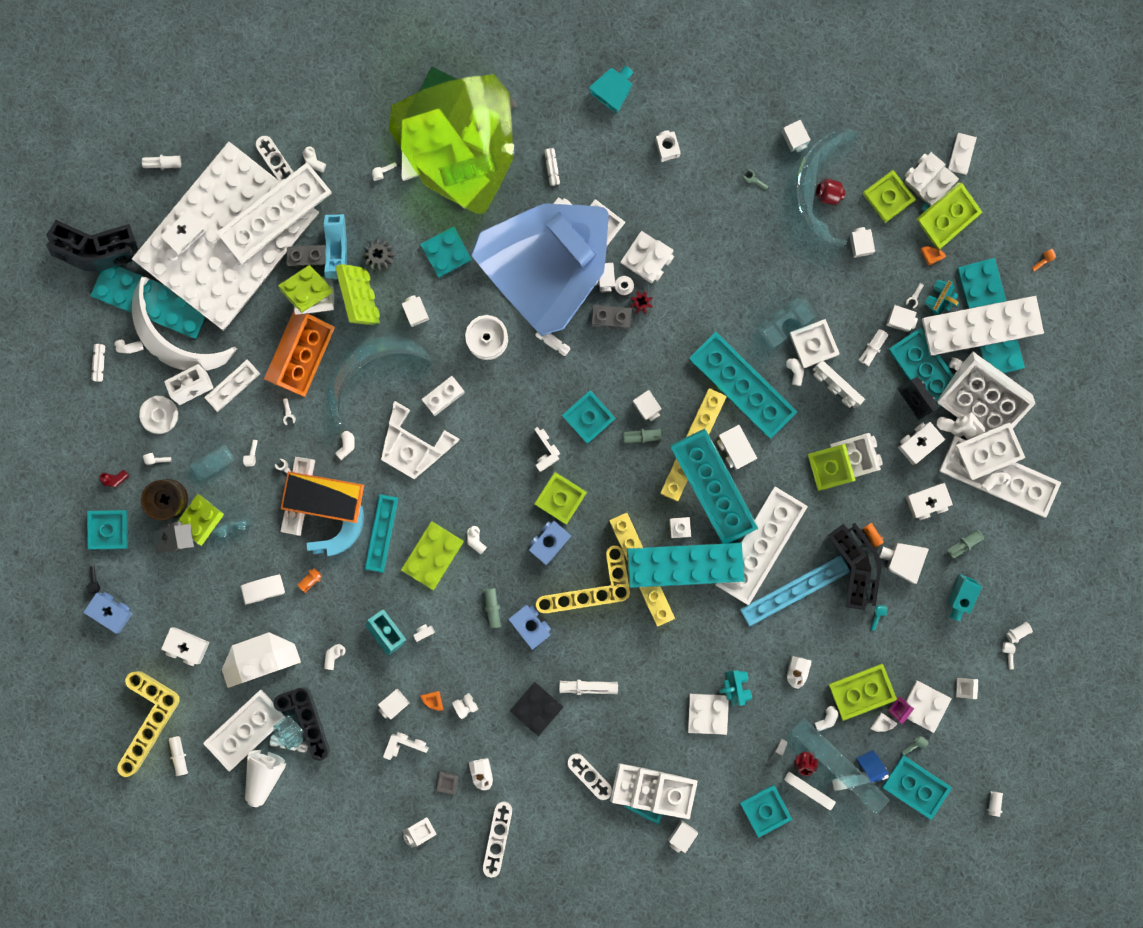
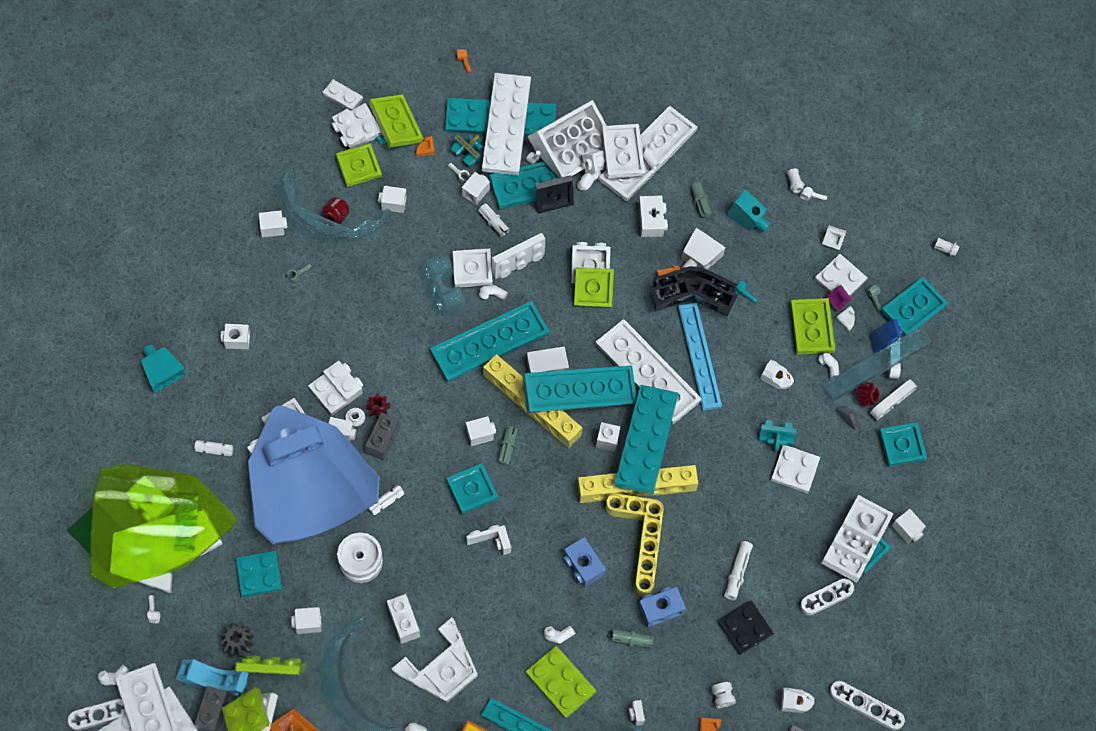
camera: 75 degrees left, 20 degrees down
lime plate [535,472,587,525] -> none
white brick [898,422,945,465] -> none

